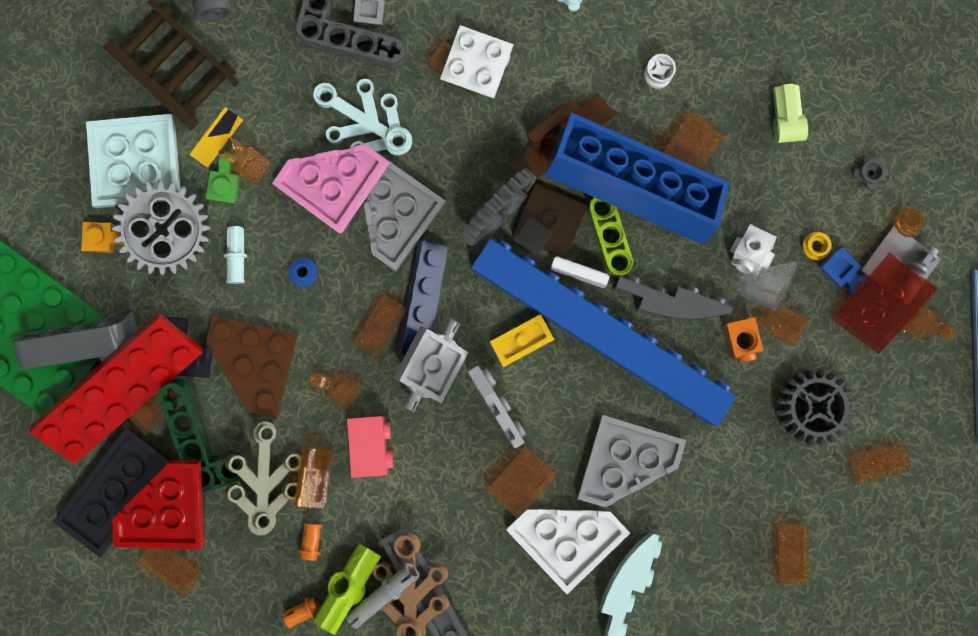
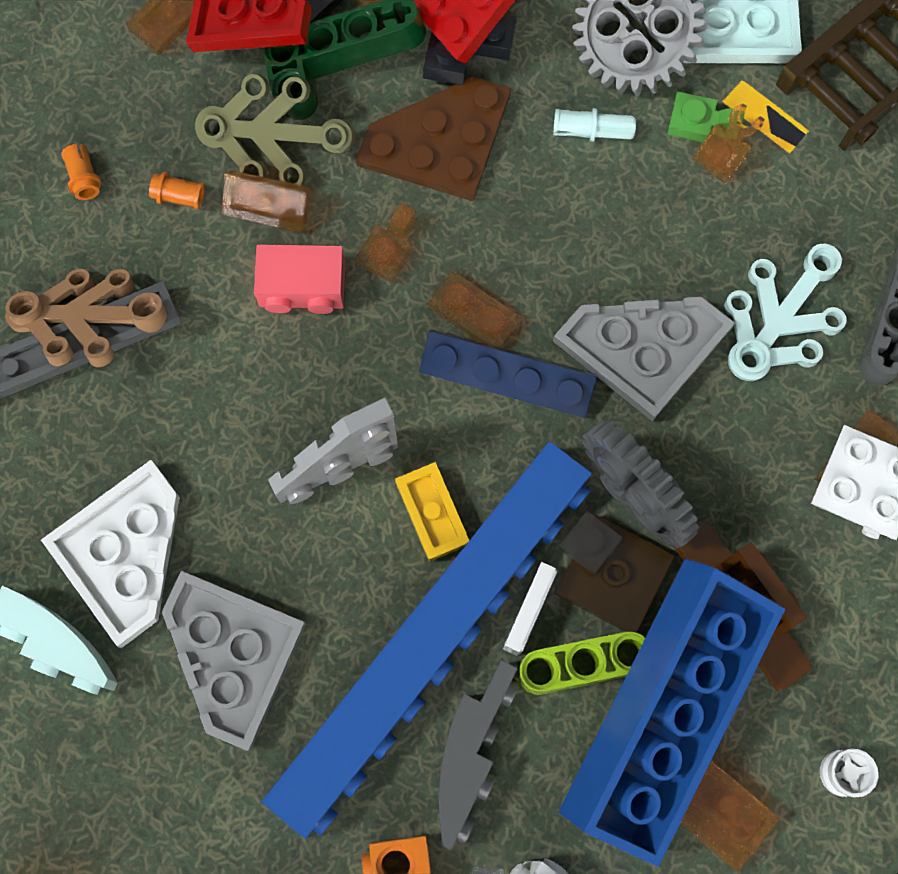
camera: 100 degrees right, 10 degrees down
bright pink plate [272,144,390,233] -> none
blue plate [289,258,318,287] -> none
lime piece [313,543,381,635] -> none
light grey pin [346,563,420,629] -> none
light grey plate [393,319,468,412] -> none
clear orange plate [486,447,557,519] -> none

